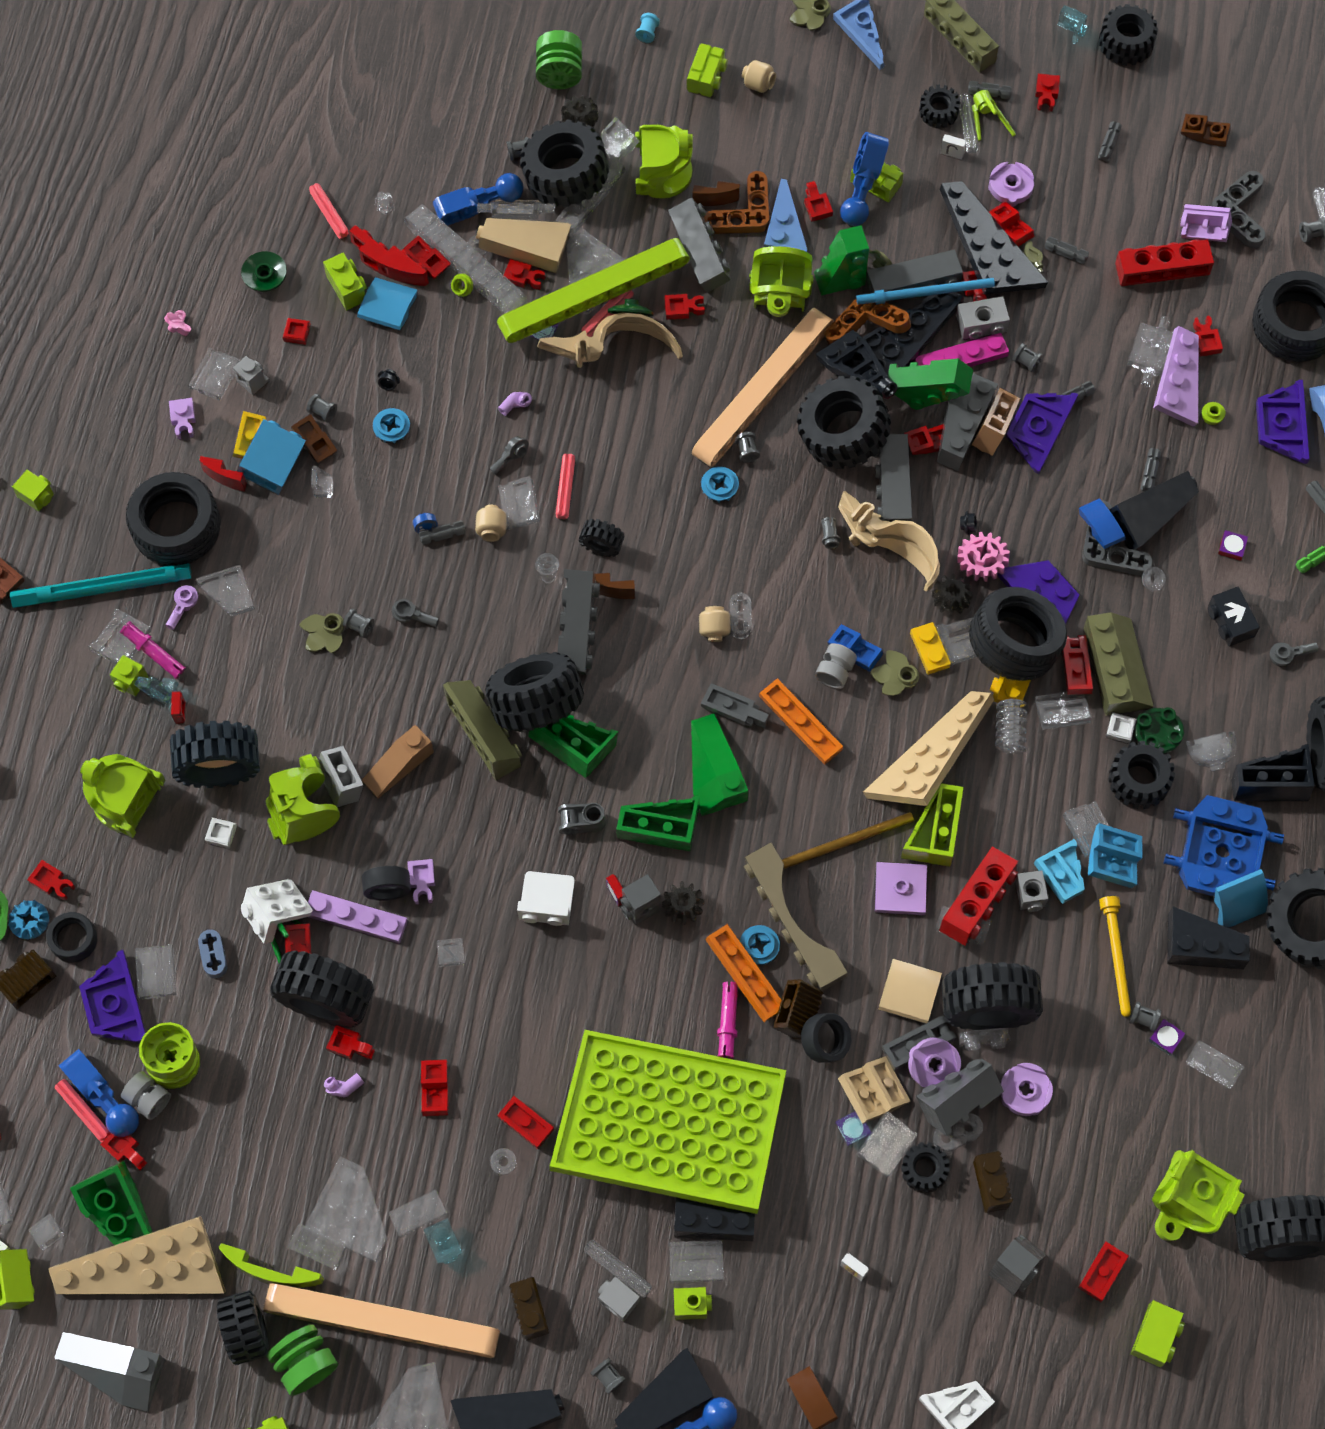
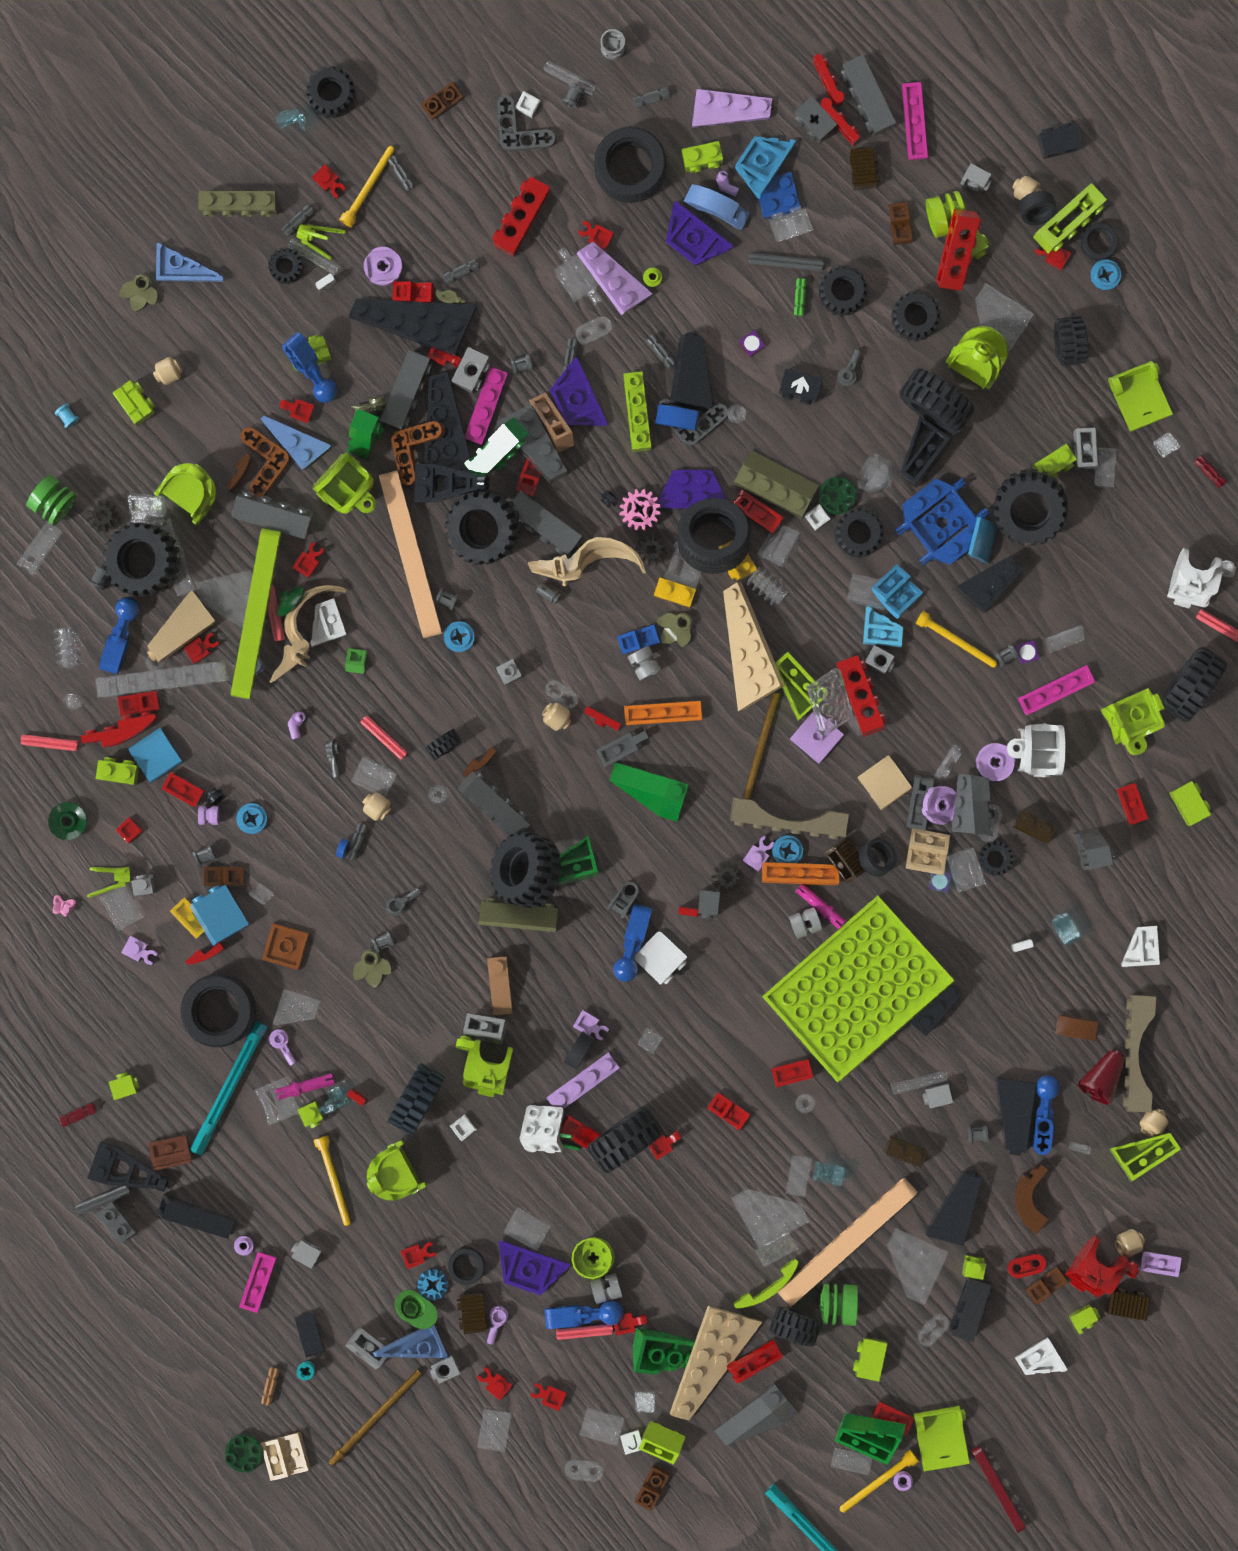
camera: 50 degrees left, 20 degrees up
sand blue beam [198,930,227,978] -> none
lavender arm [324,1073,364,1097] -> none
lime plate [451,273,473,297] -> none
clear plate [477,200,555,221] -> none
green wedge [616,796,700,852] -> none
clear plate [669,1241,724,1283] -> none
lime brick [674,1287,712,1320] -> none
dark azure bar [856,278,995,305] -> none
black tyre [942,962,1043,1031] -> none
lavender hinge [1180,204,1232,242] -> none
none -> clear plate [17,521,64,576]
none -> clear piece [53,627,81,668]
none -> lime plant [87,867,130,898]
none -> red plate [161,772,205,808]
none -> lavender wheel [198,806,220,825]
none -> dark orange tile [262,923,310,970]
none -> white wing [310,598,347,647]
none -> yellow piece [314,1135,351,1226]
none -> yellow piece [339,146,395,228]
none -> bright green slope [345,648,367,674]
none -> lavender plate [487,1306,508,1345]
none -> light grey brick [496,659,522,686]
none -> white tile [515,91,541,118]
none -> clear plate [575,317,612,345]
none -> red plate [584,706,621,731]
none -> blue beam [613,903,652,982]
none -> lime brick [623,371,651,452]
none -> red plate [727,1340,783,1383]
none -> lavender plate [742,836,774,871]
none -> light grey wheel [789,907,822,939]
none -> clear plate [807,668,853,736]
none -> white animal [1007,723,1065,777]
none -> dark pink plate [1018,665,1095,716]
none -> clear light blue bracket [1052,912,1081,946]

